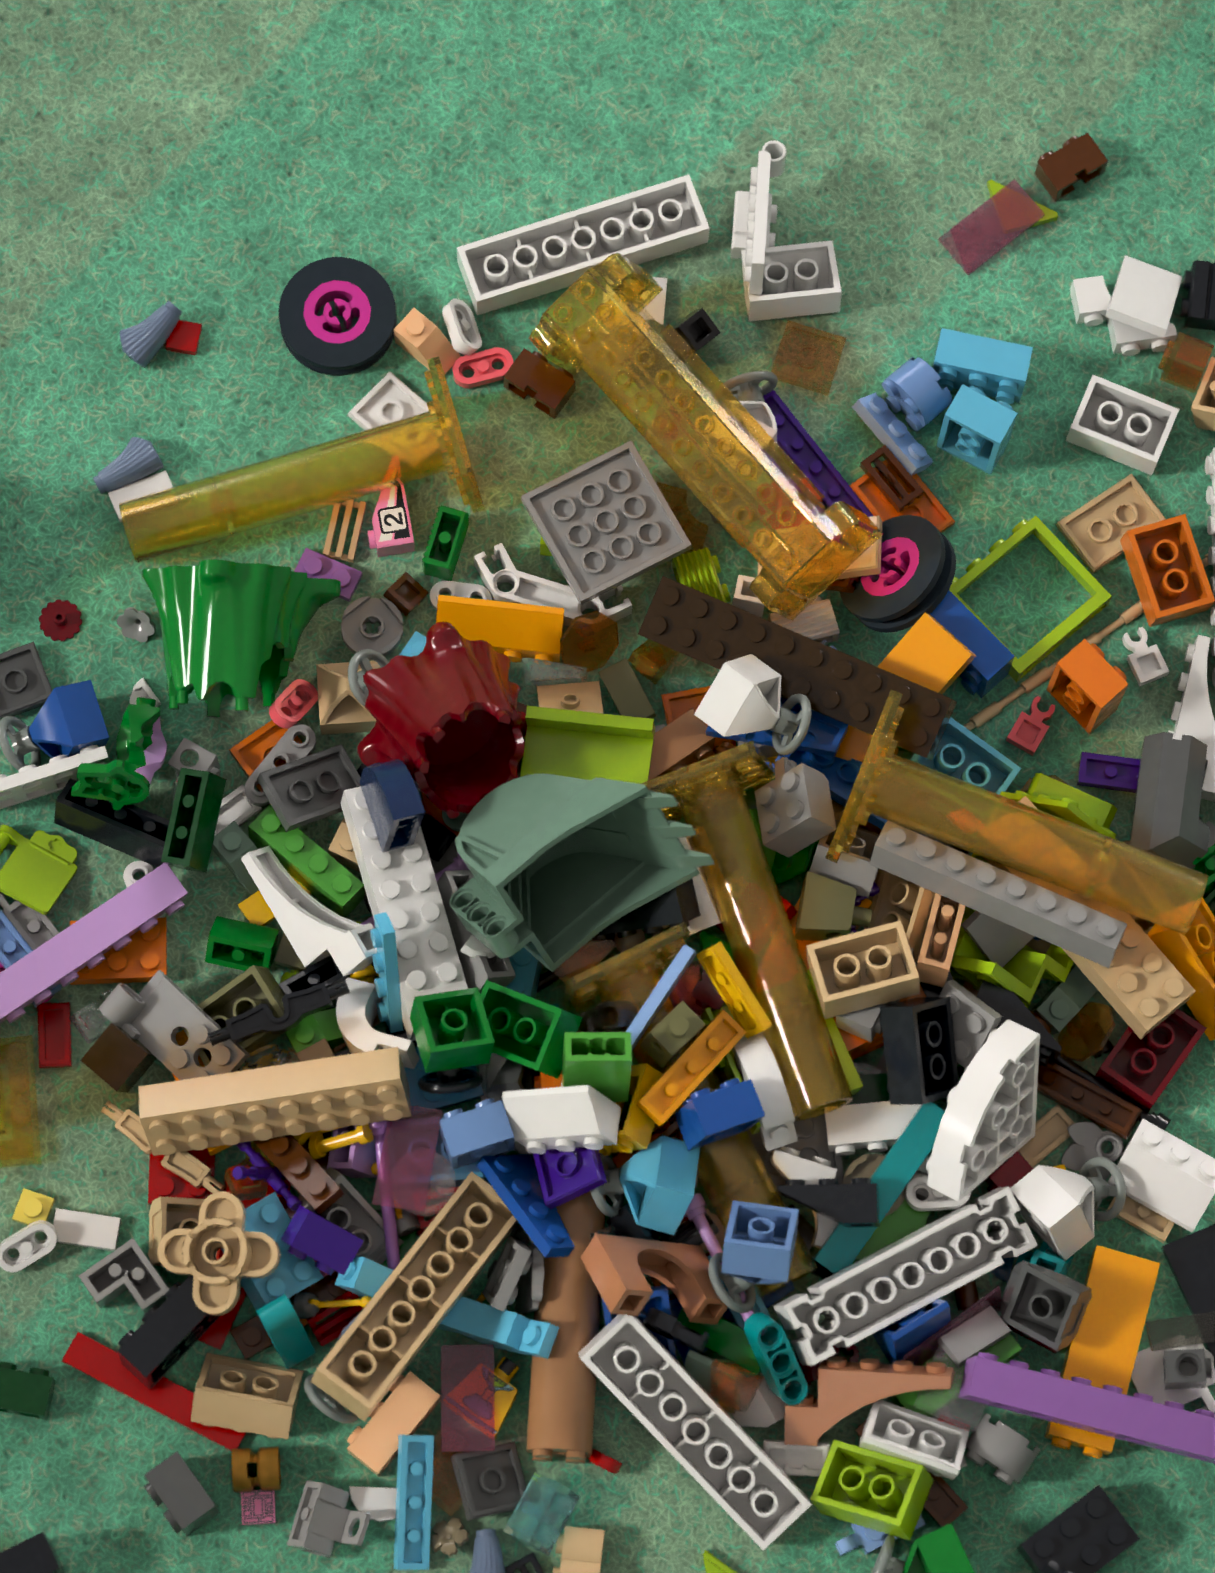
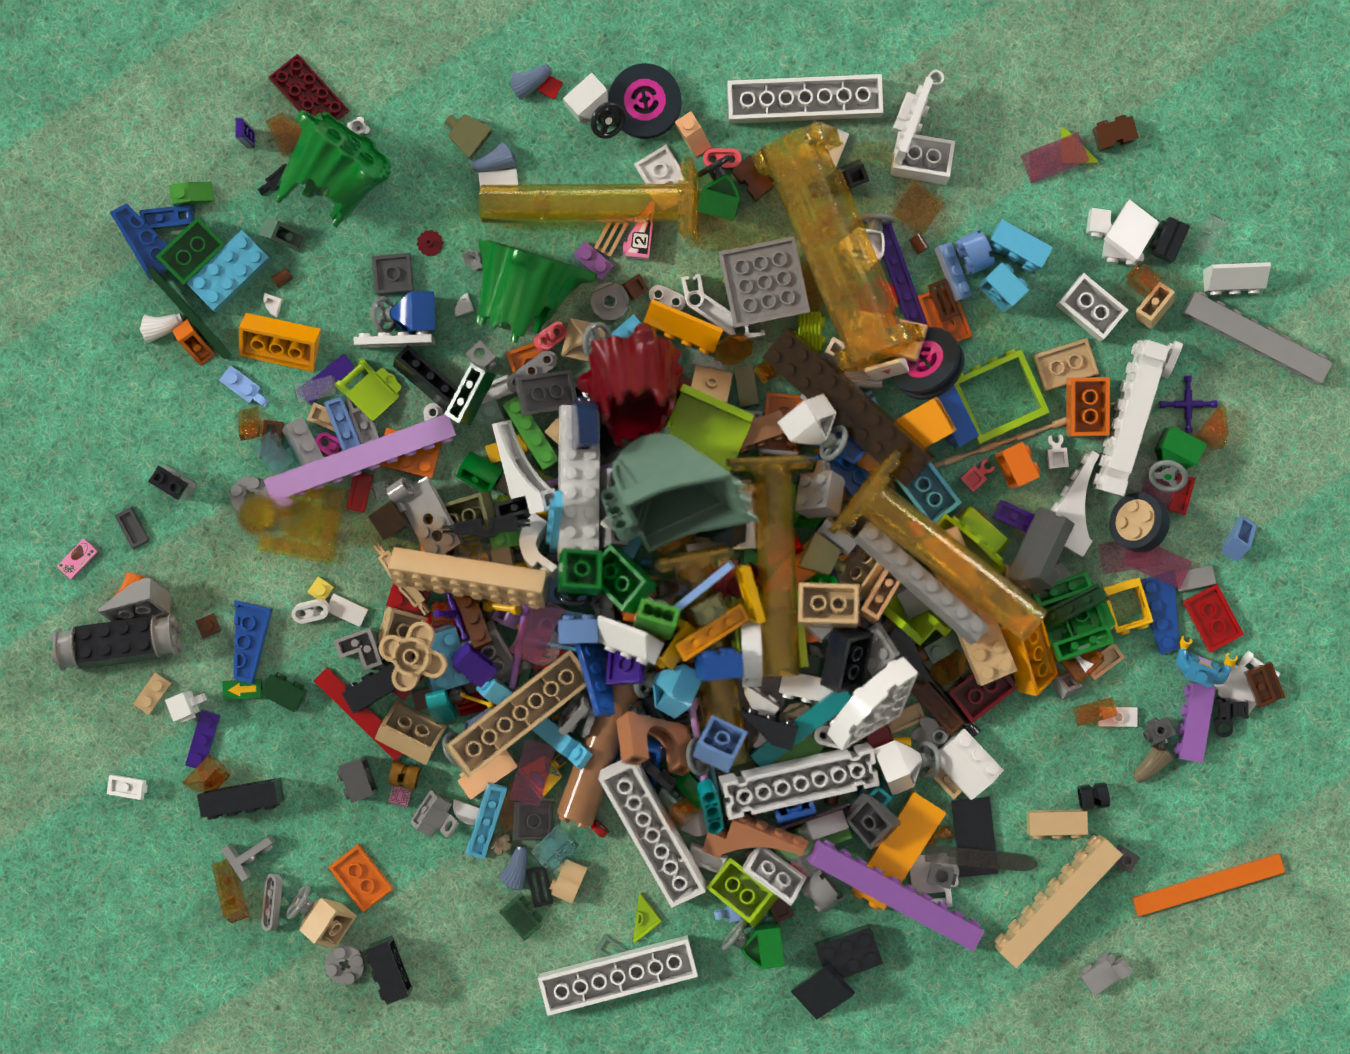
camera: 20 degrees right, 15 degrees up
green hips [71,697,167,810] -> none
green brick [422,505,469,581] -> none
white plate [442,299,482,356] -> none
none -> olive torso [444,114,493,160]
none -> white piece [563,73,626,139]
none -> green piece [696,155,741,221]
none -> white slope [864,358,909,381]
none -> reddish brown hinge [909,233,929,254]
none -> clear orange arm [927,826,953,847]

